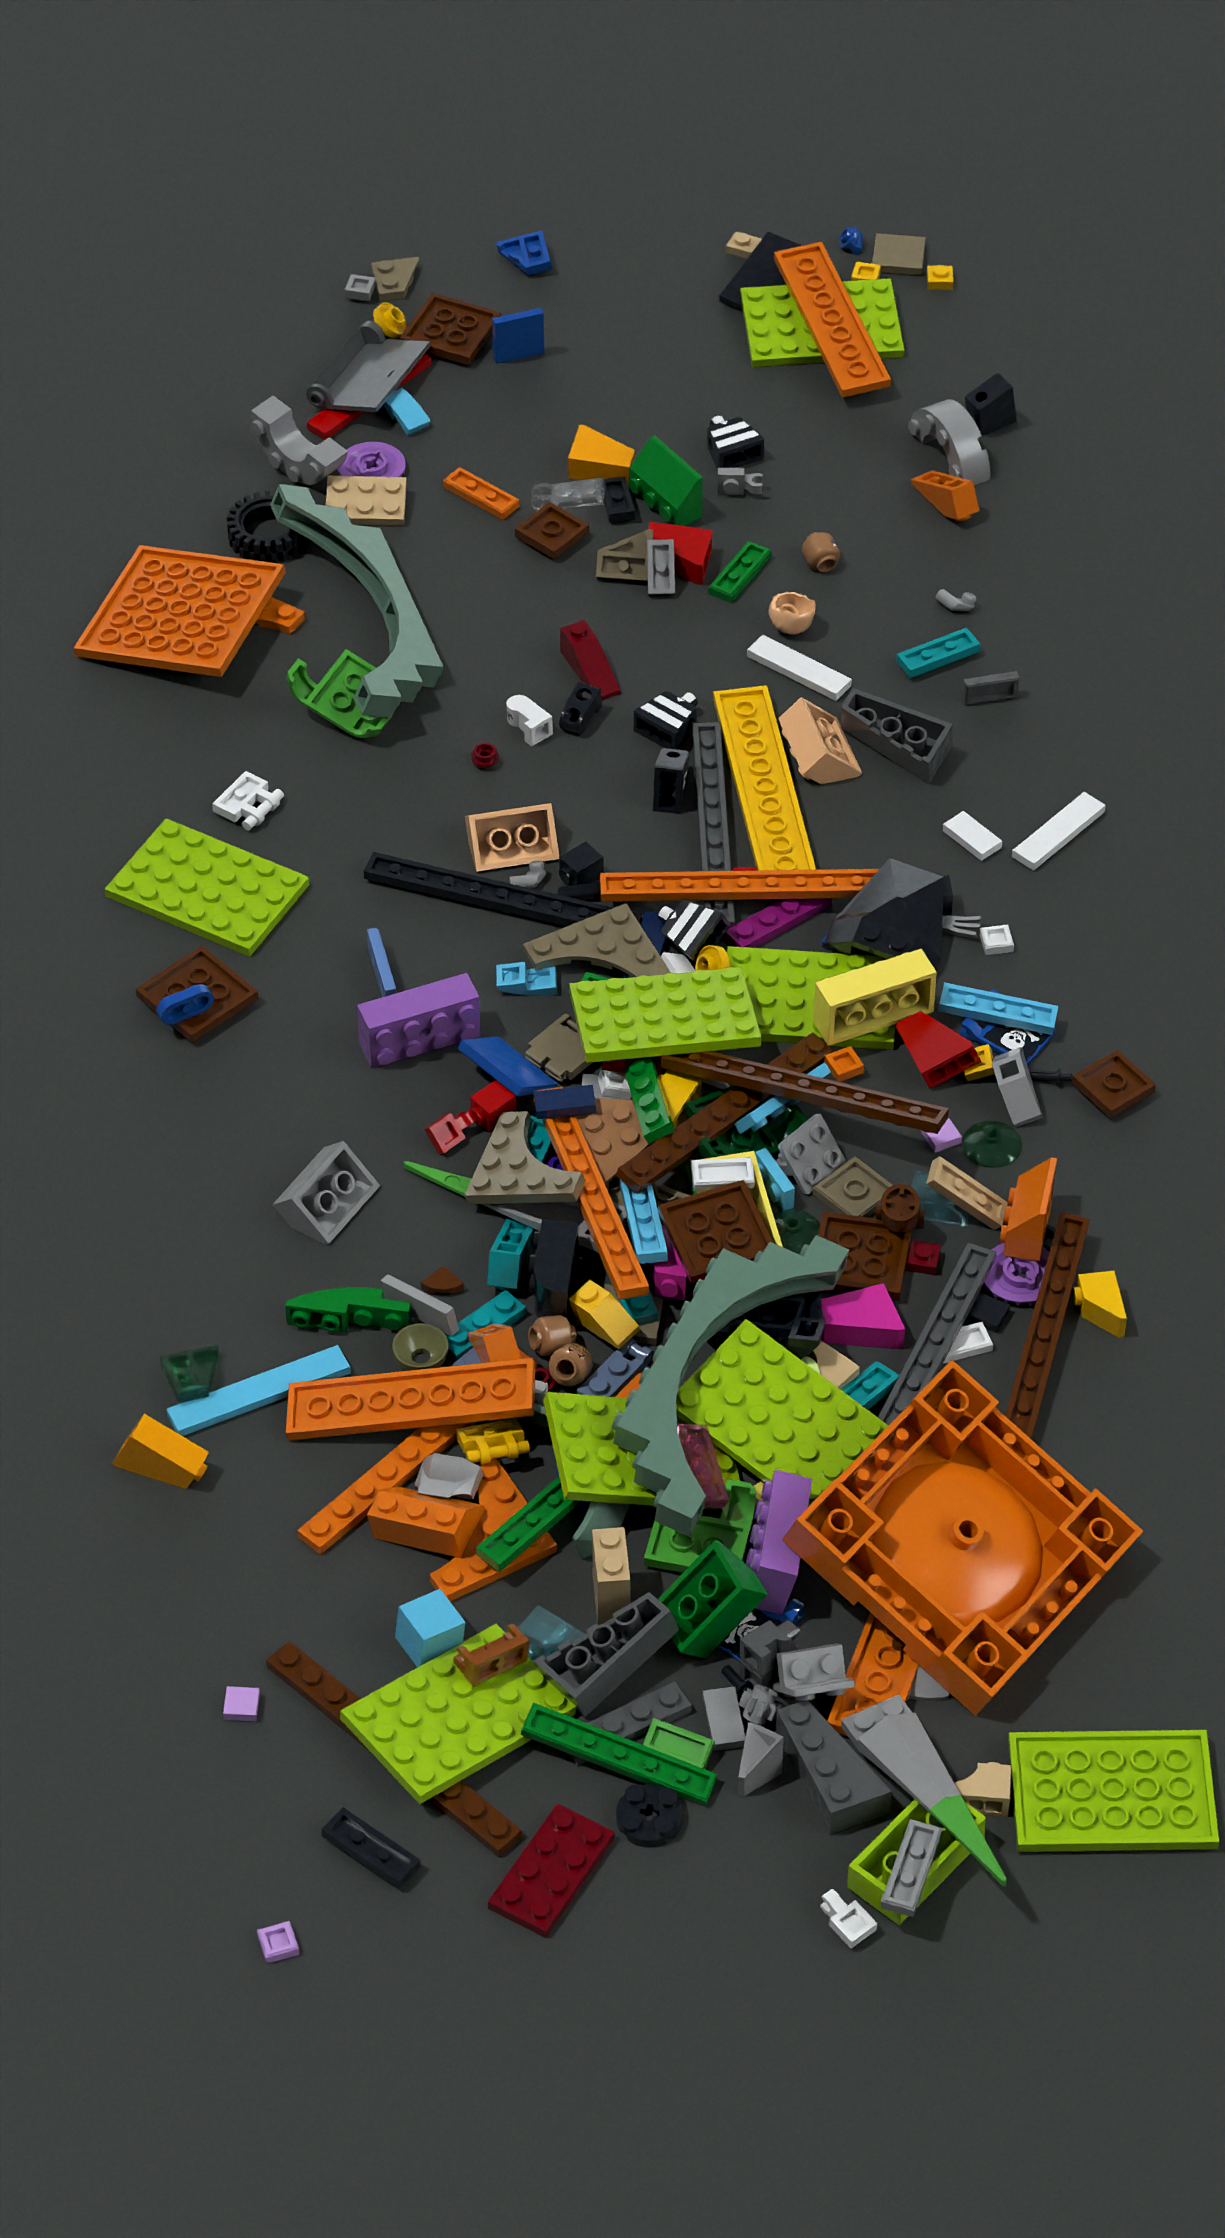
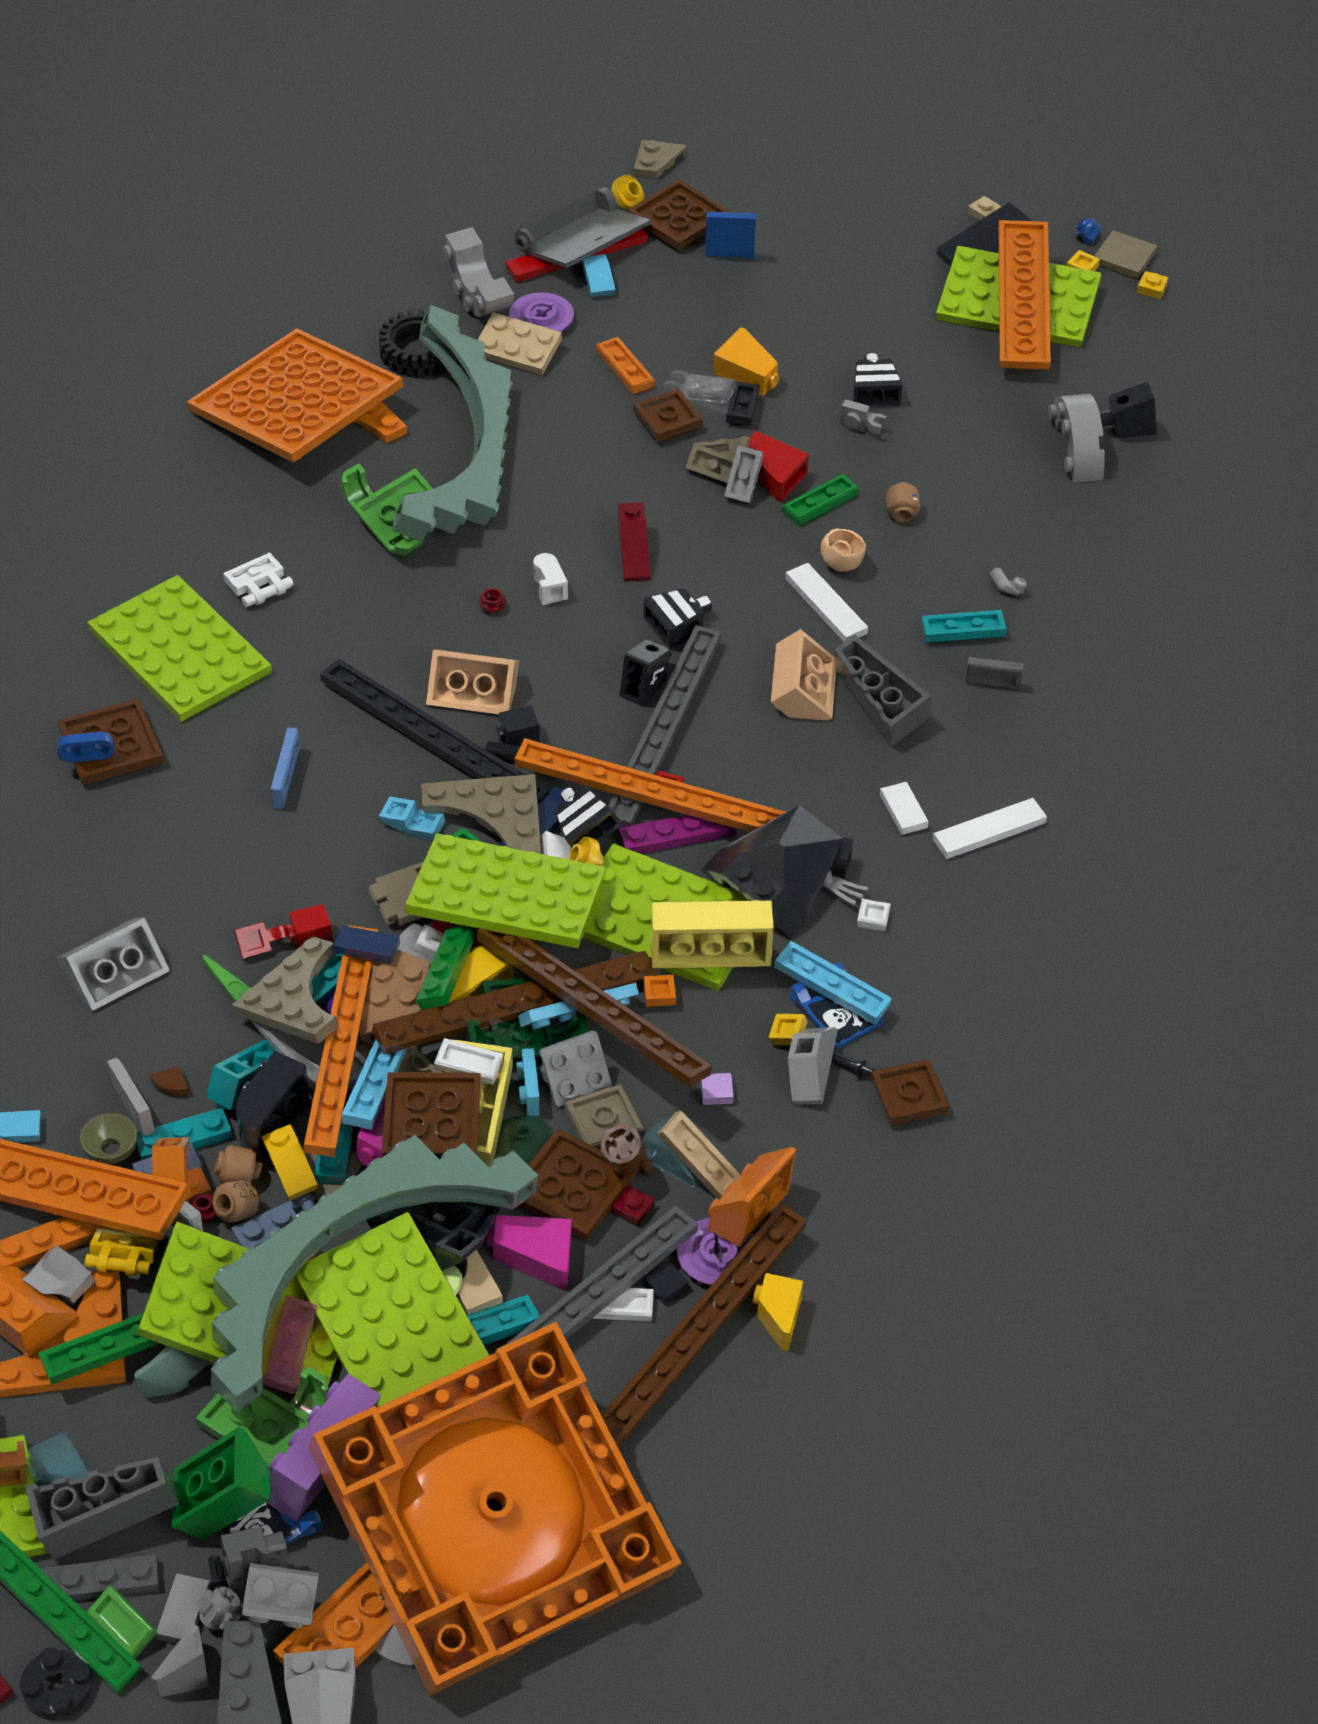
camera: 20 degrees right, 0 degrees up
green slope [285,1287,412,1333] -> none
light grey plate [345,274,376,301] -> none
medium lavender brick [357,973,481,1068] -> none
blue tile [458,1037,558,1096] -> none
blue wing [496,230,552,275] -> none
light grey arm [509,860,546,888] -> none
black leg [559,682,602,734] -> none
tan brick [592,1527,630,1625] -> none
green slope [628,435,703,526] -> none
yellow plate [713,685,816,871] -> none
red slope [895,1011,981,1089] -> none
orange slope [911,470,980,521] -> none
clear green dish [962,1121,1022,1168] -> none

